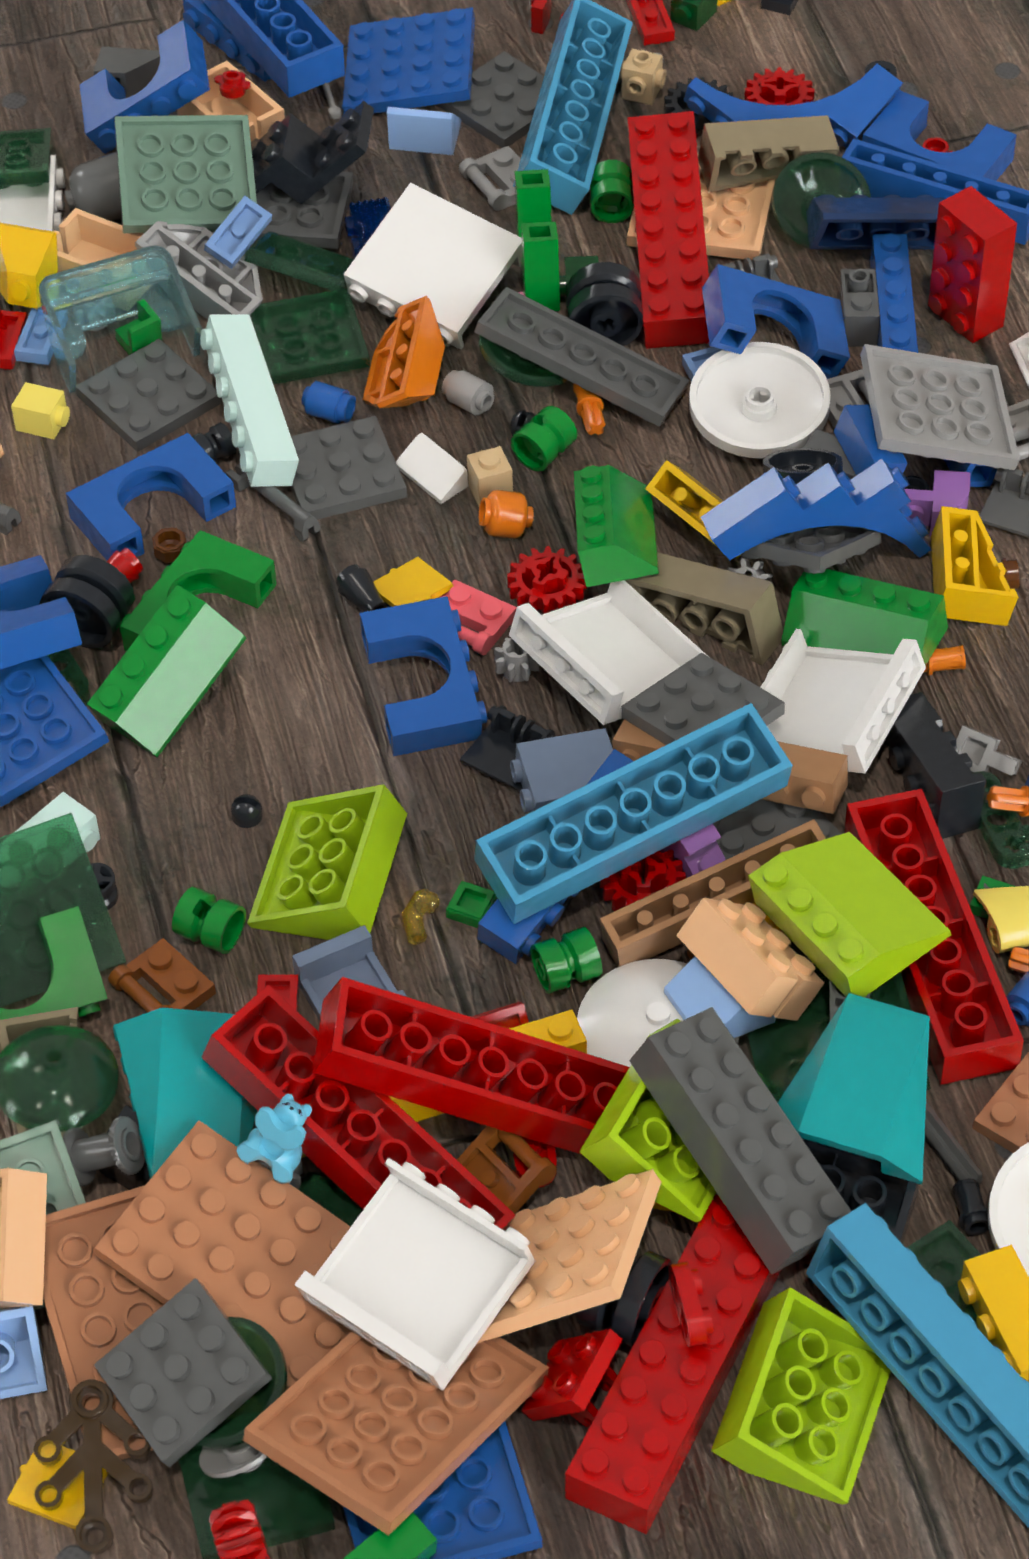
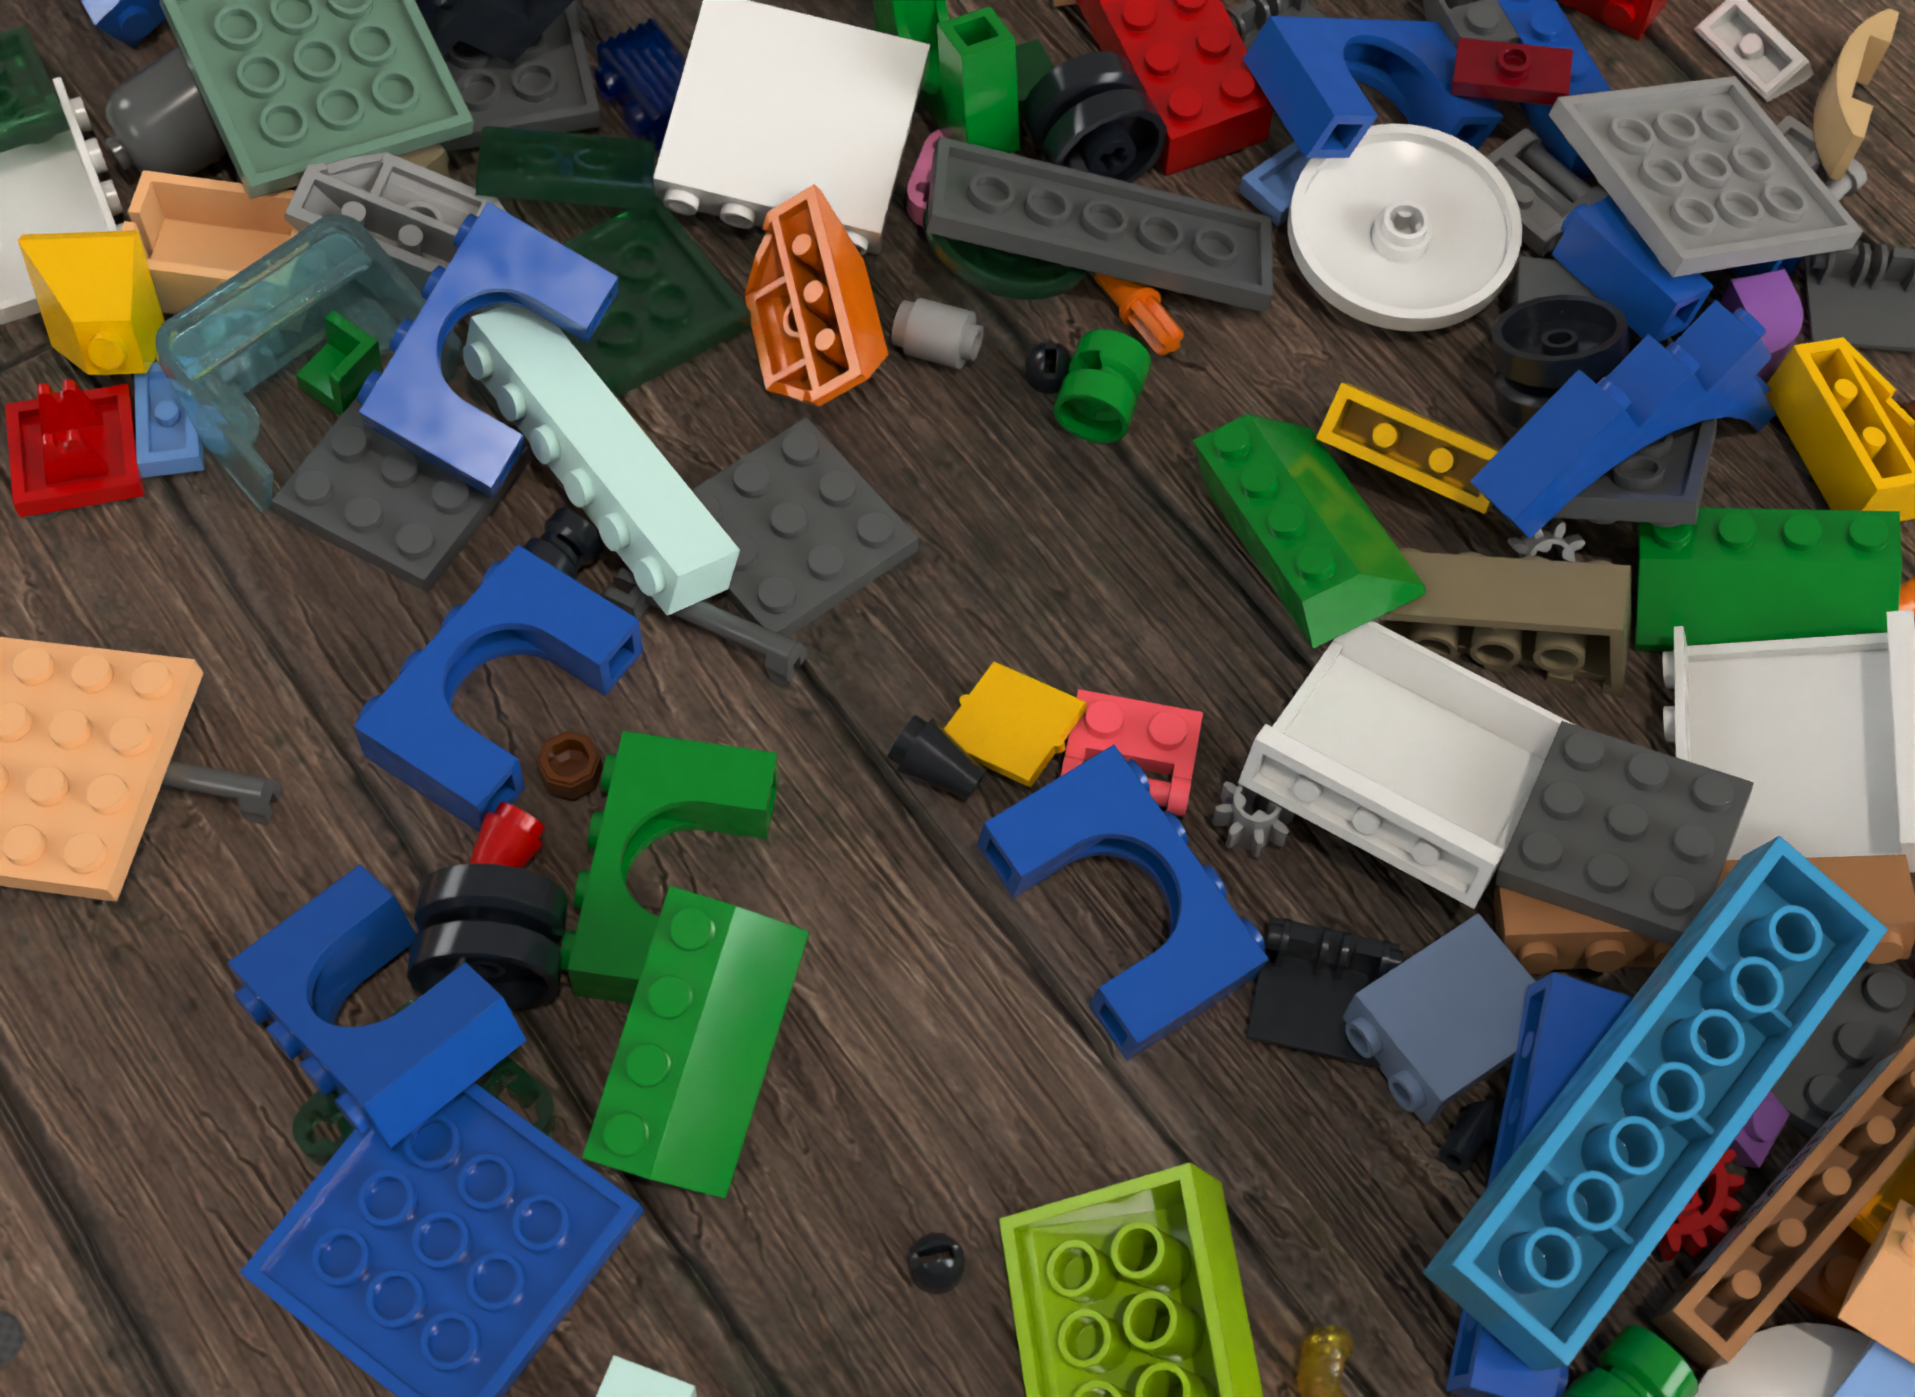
camera: 25 degrees left, 10 degrees up
light yellow brick [11,382,70,439] -> none
medium blue plate [204,196,272,269] -> none
blue brick [301,381,356,424] -> none
white slope [396,433,468,504] -> none
green tile [446,881,498,928] -> none
tan brick [467,446,513,507] -> none
orange head [478,490,534,539] -> none
red gear [507,546,587,614] -> none
none -> arch [357,202,618,499]
none -> dark red plate [1451,37,1573,106]

